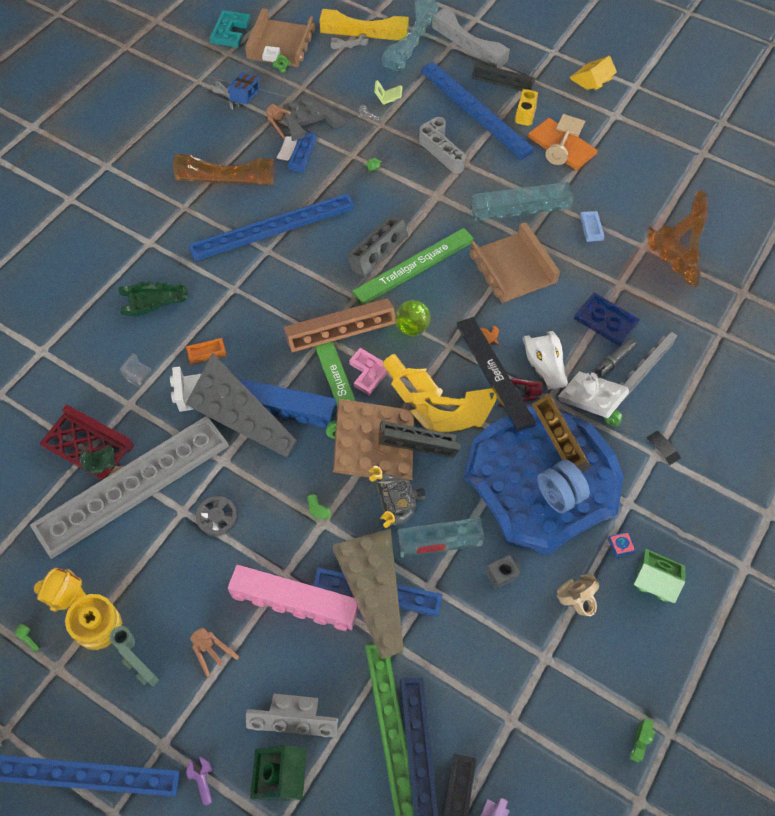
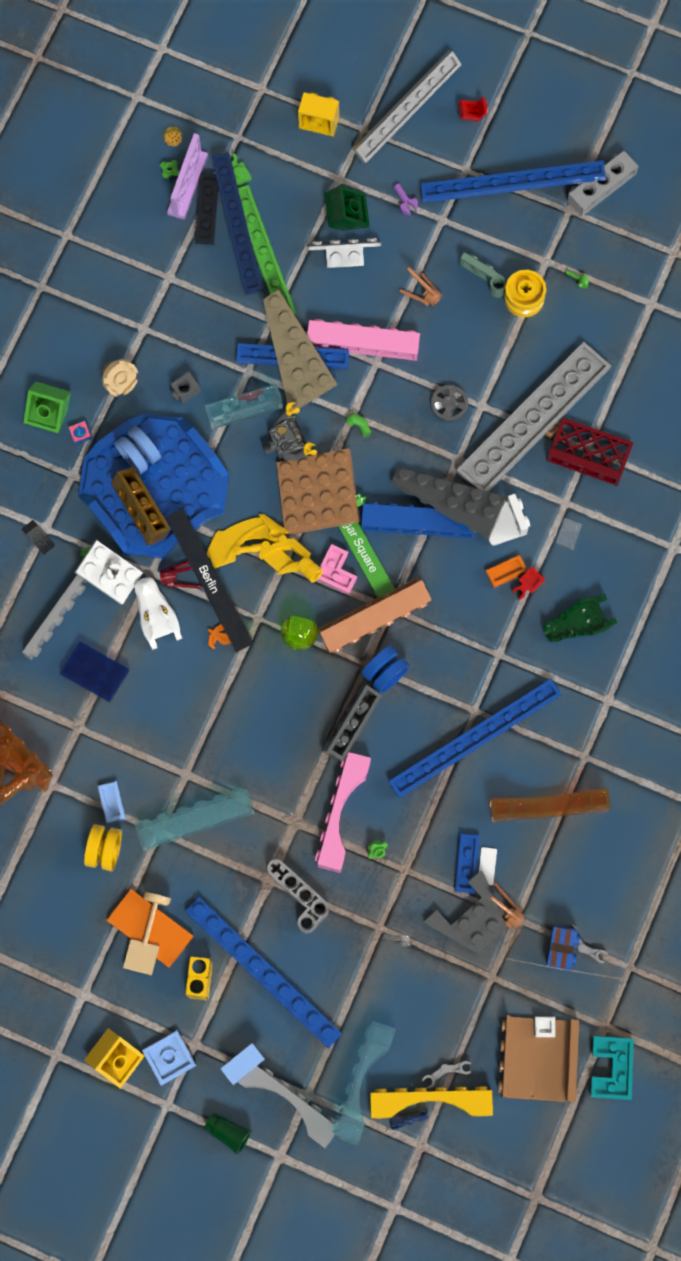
camera: 175 degrees right, 15 degrees up
yellow piece [34,568,86,612] -> none
clear green bracket [81,446,115,475] -> none
bright green plate [273,54,290,73] -> none
bright green tile [353,228,474,305] -> none
yellowish green bracket [374,80,402,105] -> none
pearl dark grey fence [378,420,460,458] -> none
medium nougat panel [469,222,560,303] -> none
pearl dark grey fence [472,62,535,91] -> none
dark grey pin [593,337,638,378] -> none
bright green plate [630,718,655,763] -> none
none -> yellow wheel [84,824,122,872]
none -> light blue tile [142,1030,196,1086]
none -> dark green plant [204,1113,252,1155]
none -> light blue tile [221,1044,265,1085]
none -> bright pink arch [315,752,371,873]
none -> blue wheel [361,646,410,694]
none -> red plate [512,567,545,600]

